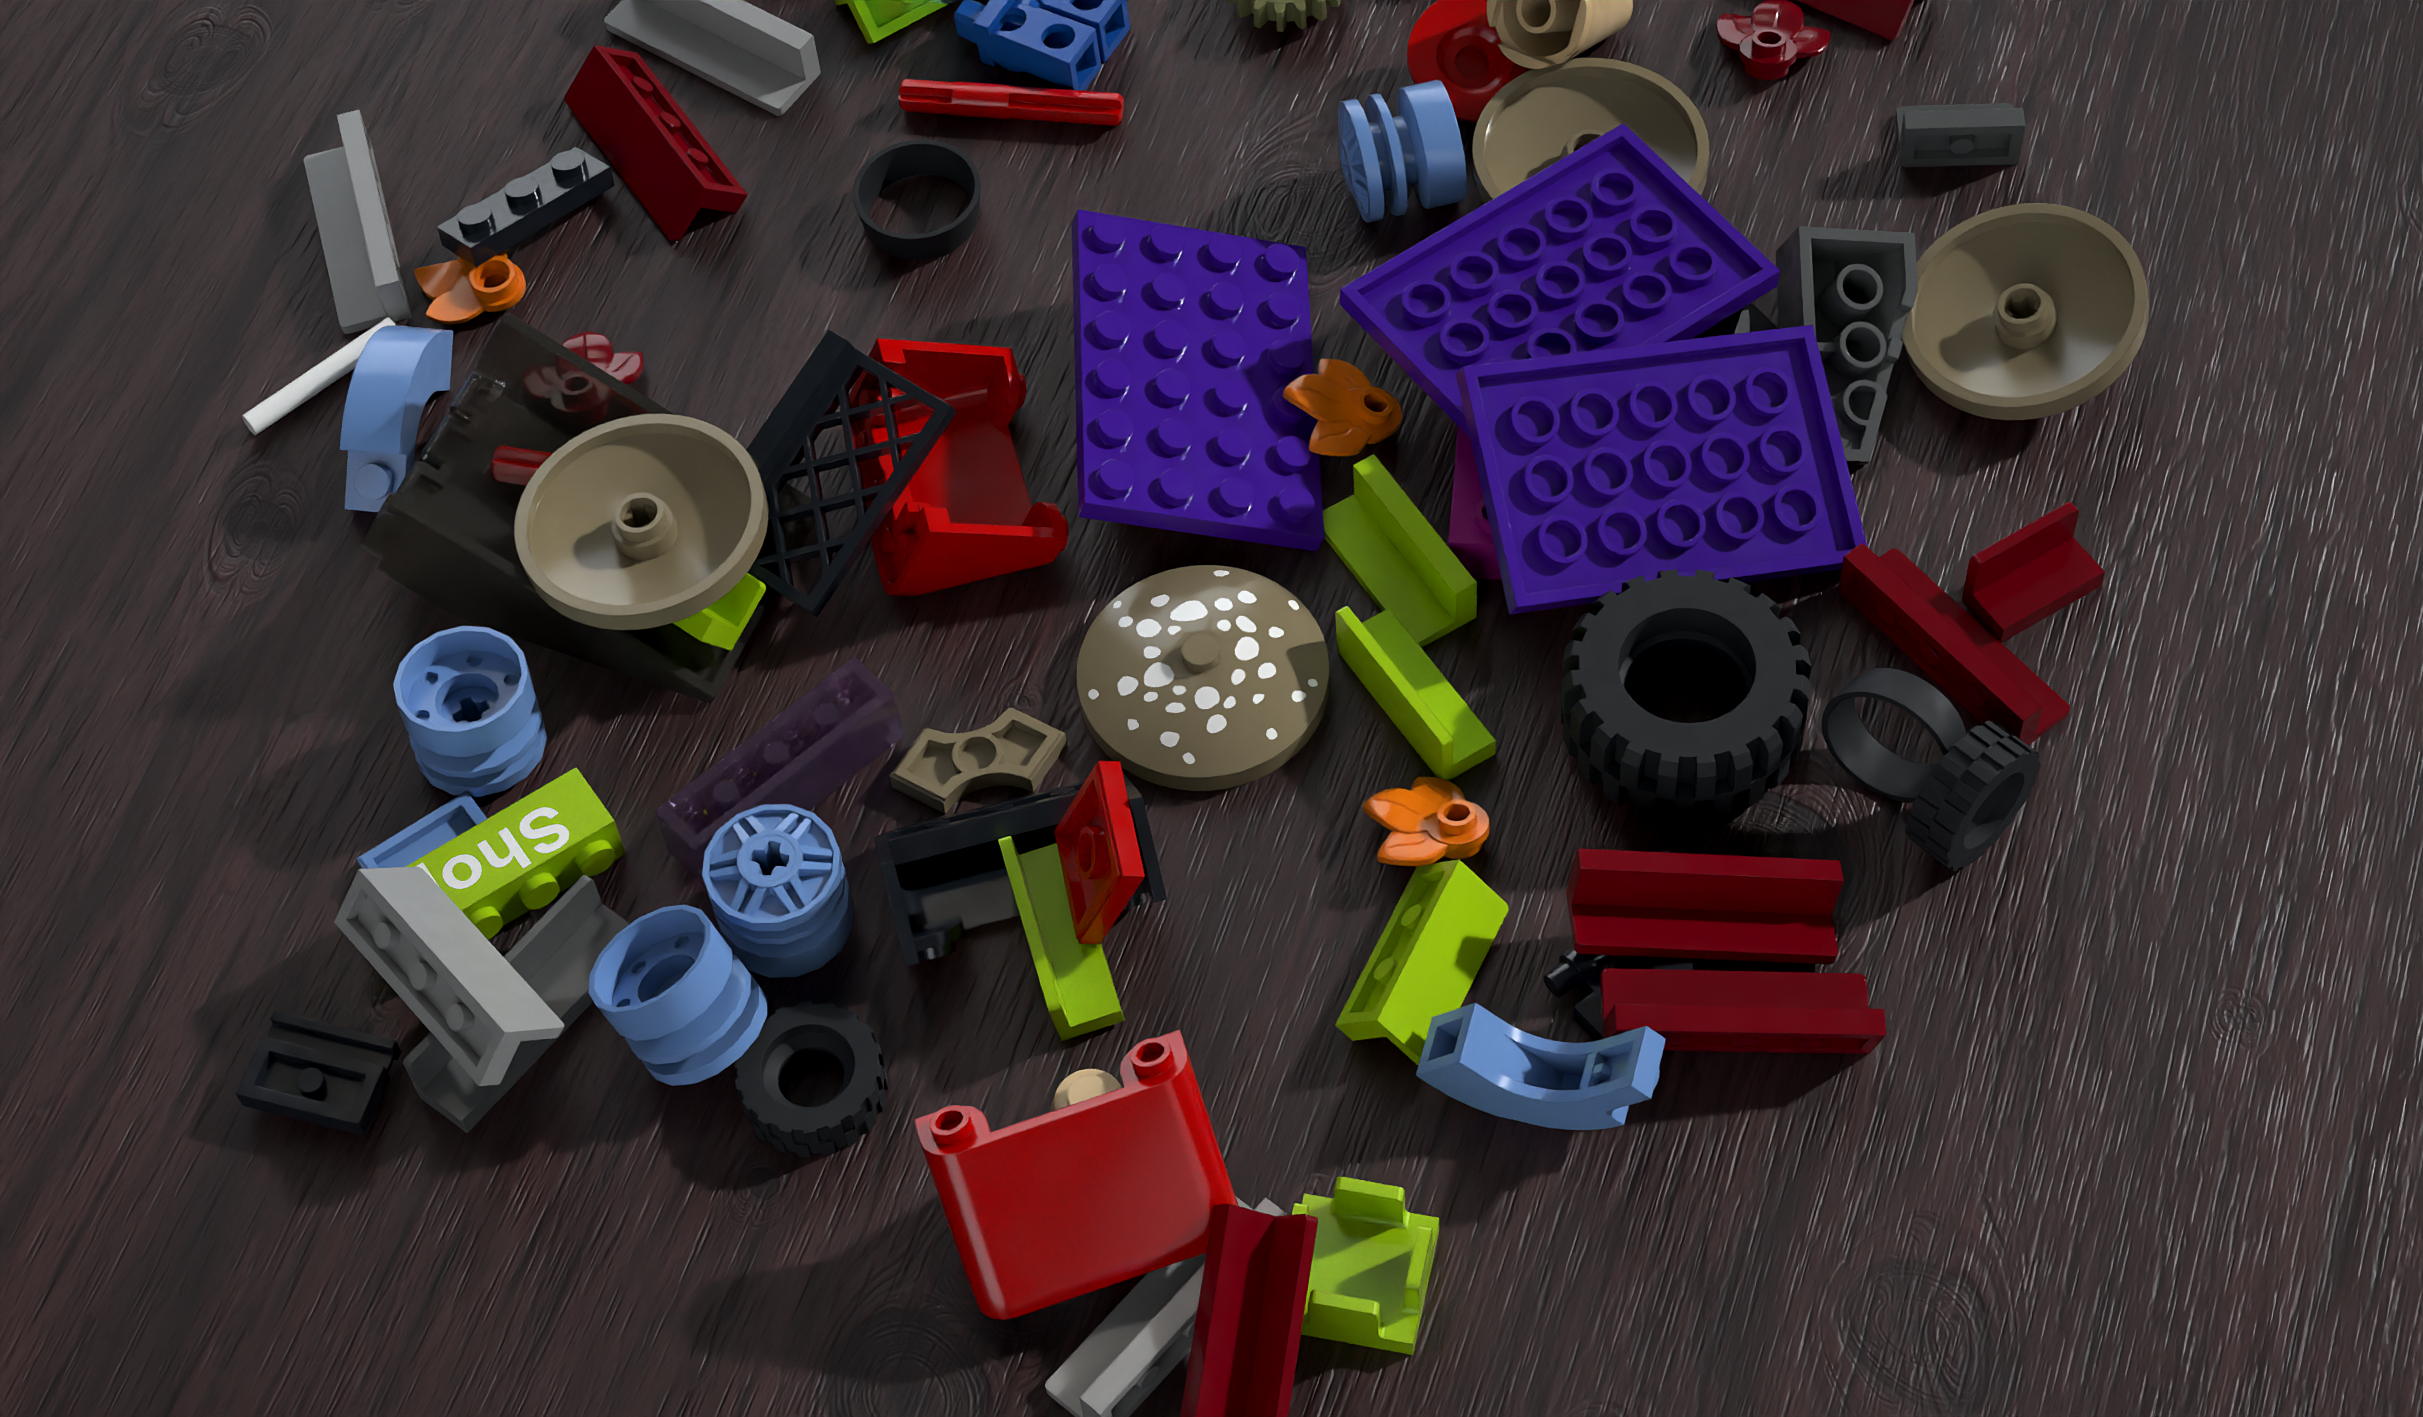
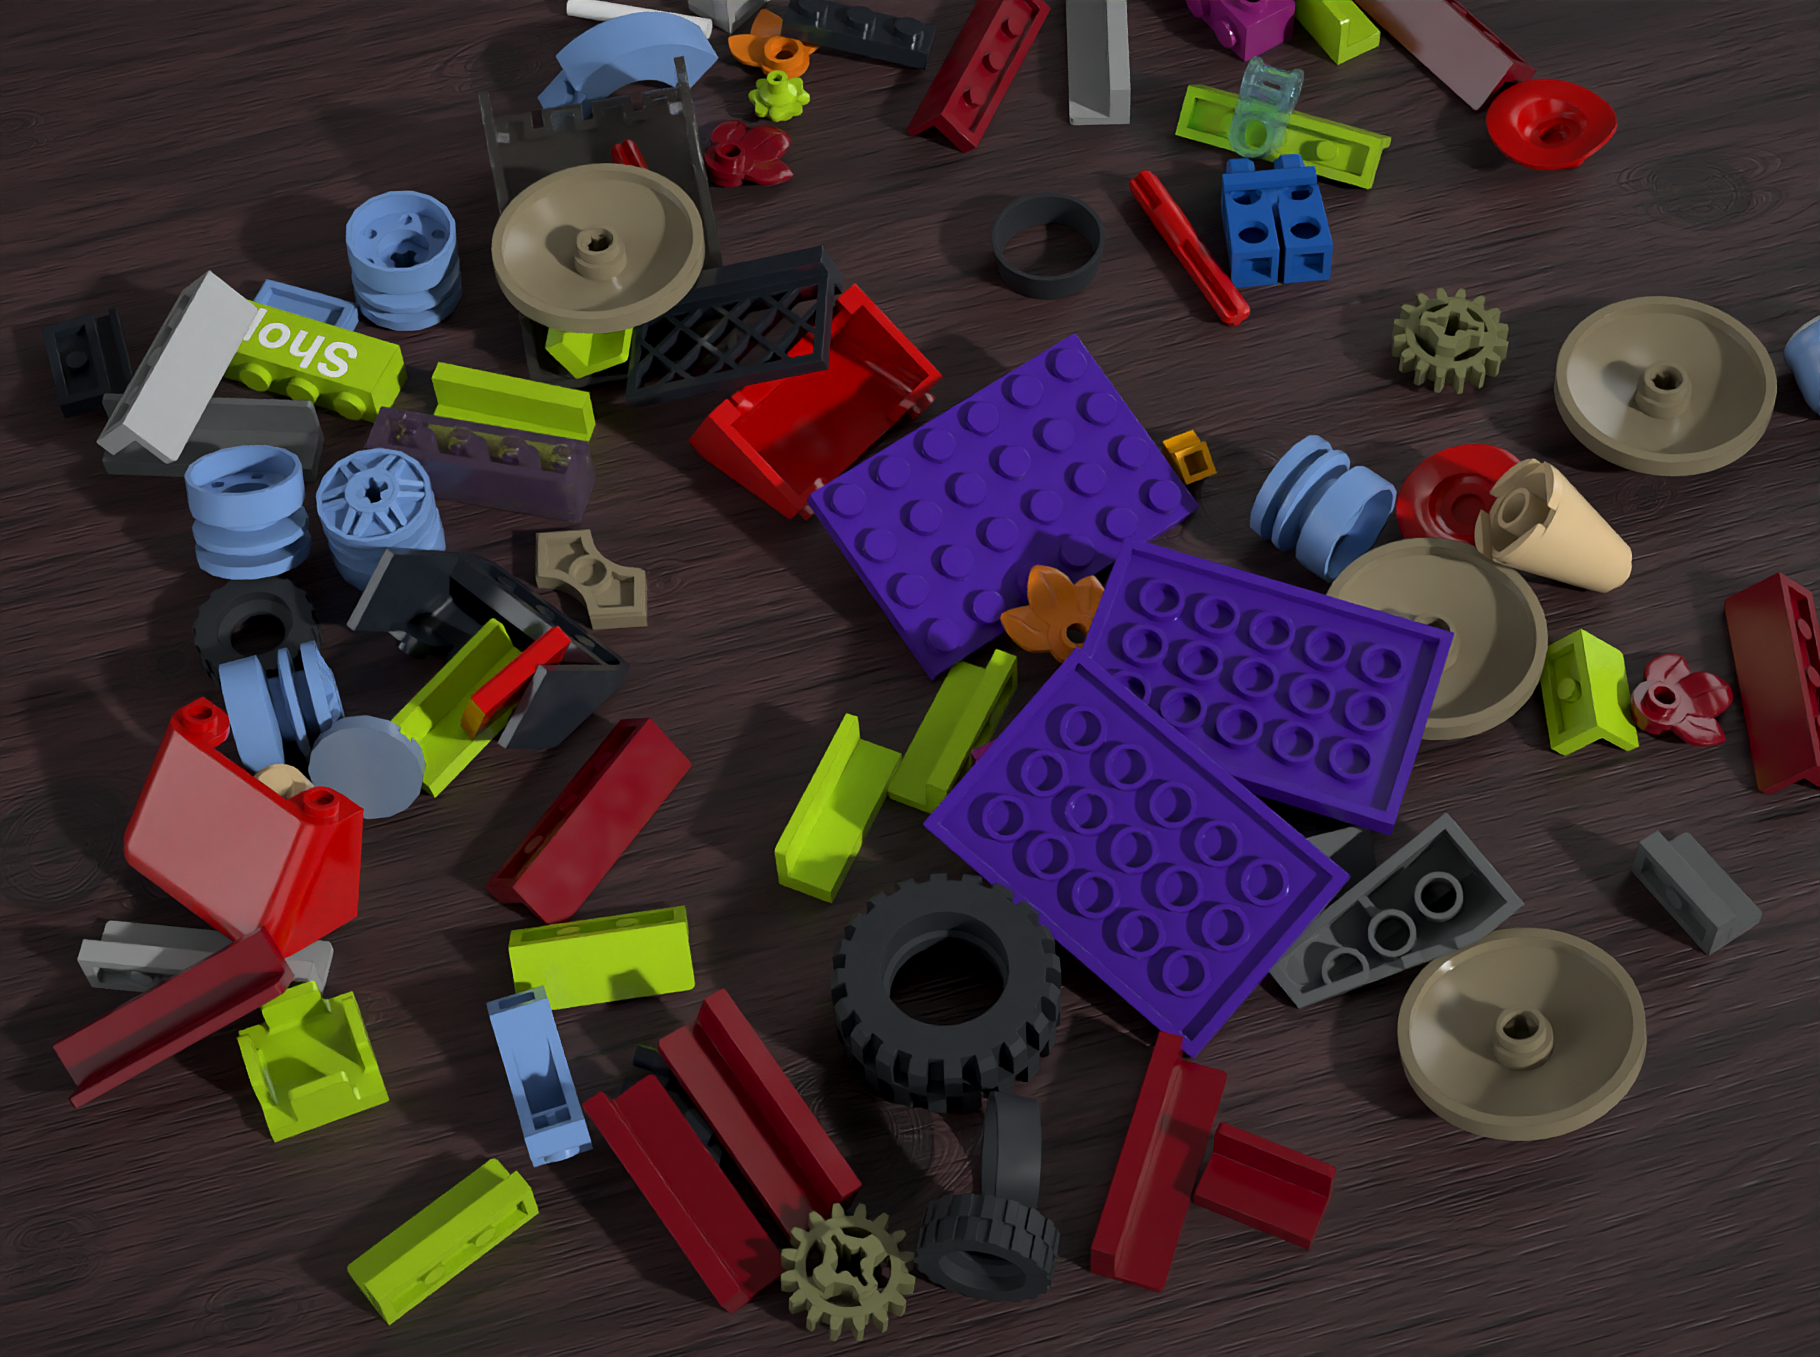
camera: 55 degrees right, 0 degrees up
dark tan dish [1076,565,1330,791] -> none
orange plate [1363,777,1490,866] -> none
none -> medium blue wheel [219,640,345,776]
none -> sand blue tile [308,715,426,819]
none -> lime panel [347,1159,539,1325]
none -> lime panel [425,362,596,474]
none -> dark red panel [485,718,691,926]
none -> lime plant [748,70,810,122]
none -> olive gear [780,1203,916,1341]
none -> light orange piece [1162,430,1217,485]
none -> lime panel [1540,629,1639,756]

